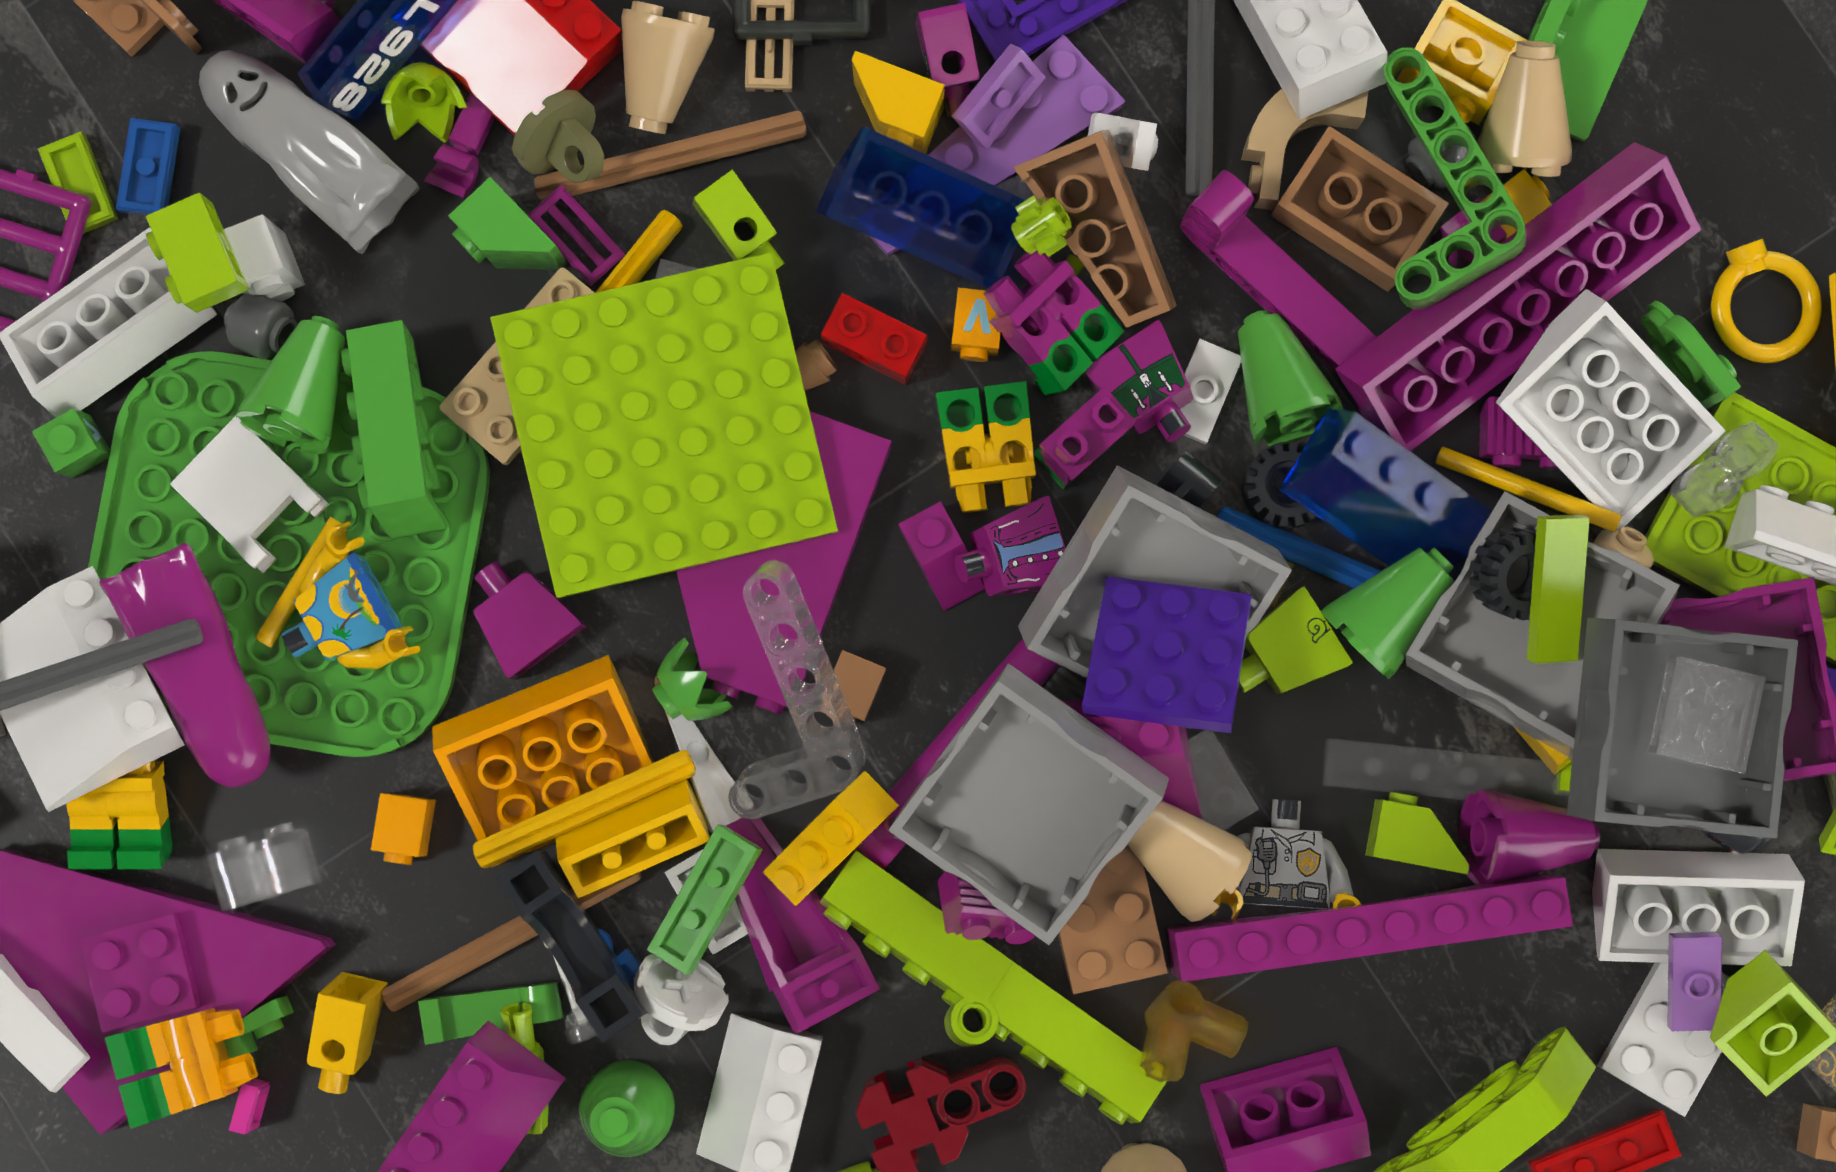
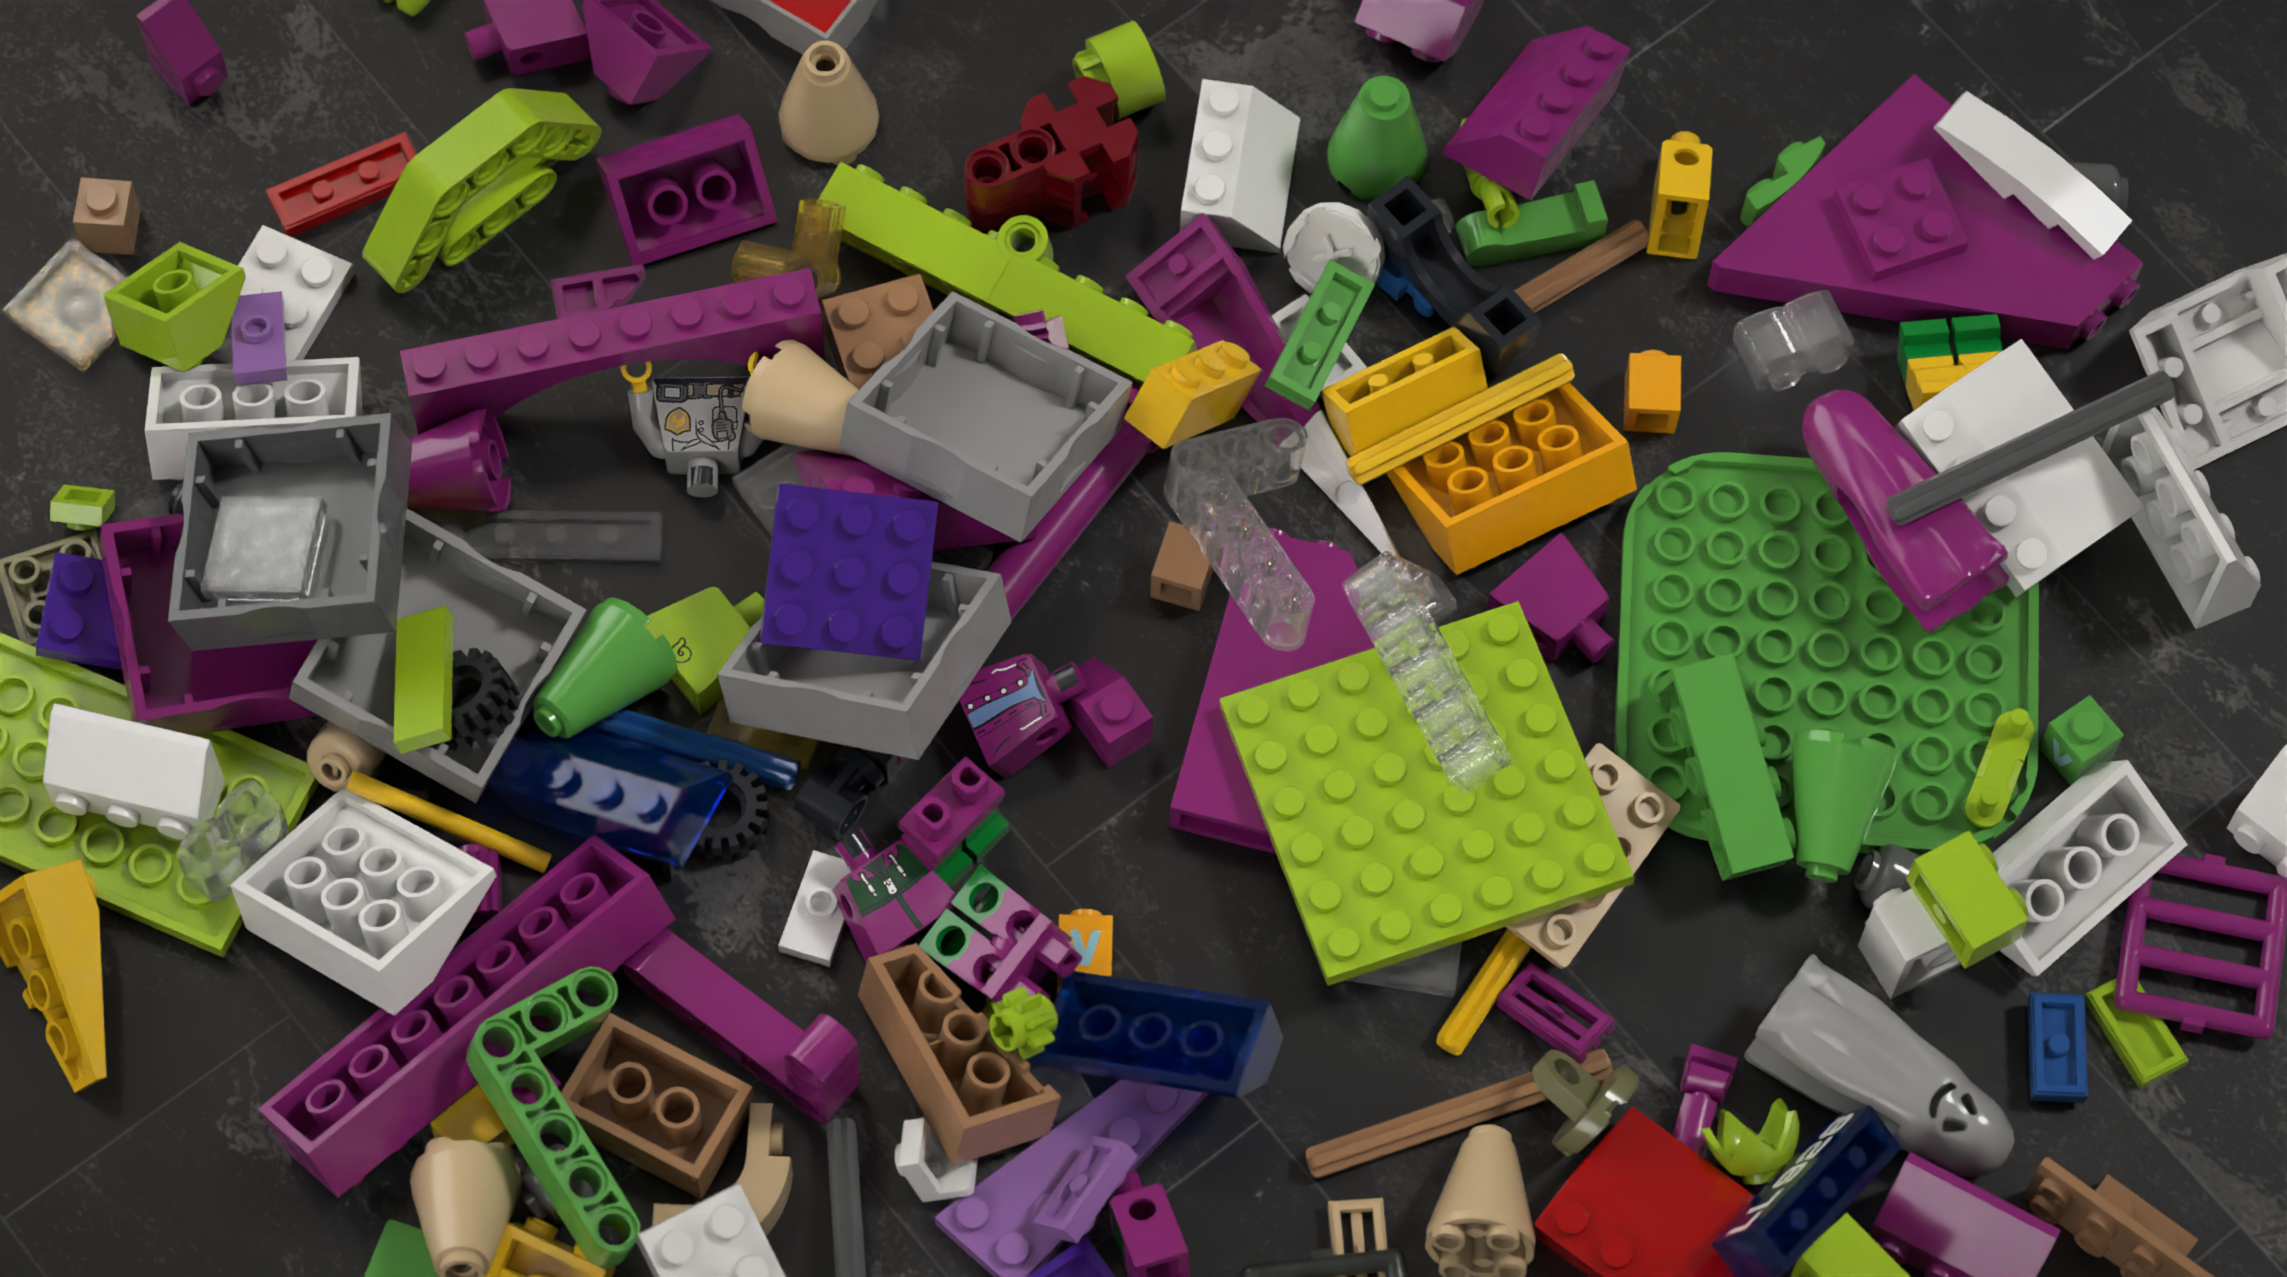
camera: 170 degrees right, 20 degrees down
light orange hips [105,1007,258,1129] -> none
white flag [170,416,329,573] -> none
dark pink tile [229,1078,271,1135] -> none
yellow bar [255,516,342,648] -> none
torso [282,521,420,669] -> none
bright green slope [448,177,568,270] -> none
bright green piece [652,637,733,721] -> none
lime torso [692,169,785,270] -> none
medium nougat cone [795,339,838,391] -> none
red brick [821,293,927,385] -> none
yellow slope [852,51,944,160] -> none
yellow hips [935,381,1036,513] -> none
bright green cone [1238,310,1343,447] -> none
lime slope [1365,792,1469,874] -> none
bright green plate [1641,301,1741,409] -> none
yellow piece [1711,239,1822,363] -> none
none -> magenta tile [550,264,646,319]
none -> clear beam [1342,551,1511,794]
none -> lime piece [1965,708,2034,829]

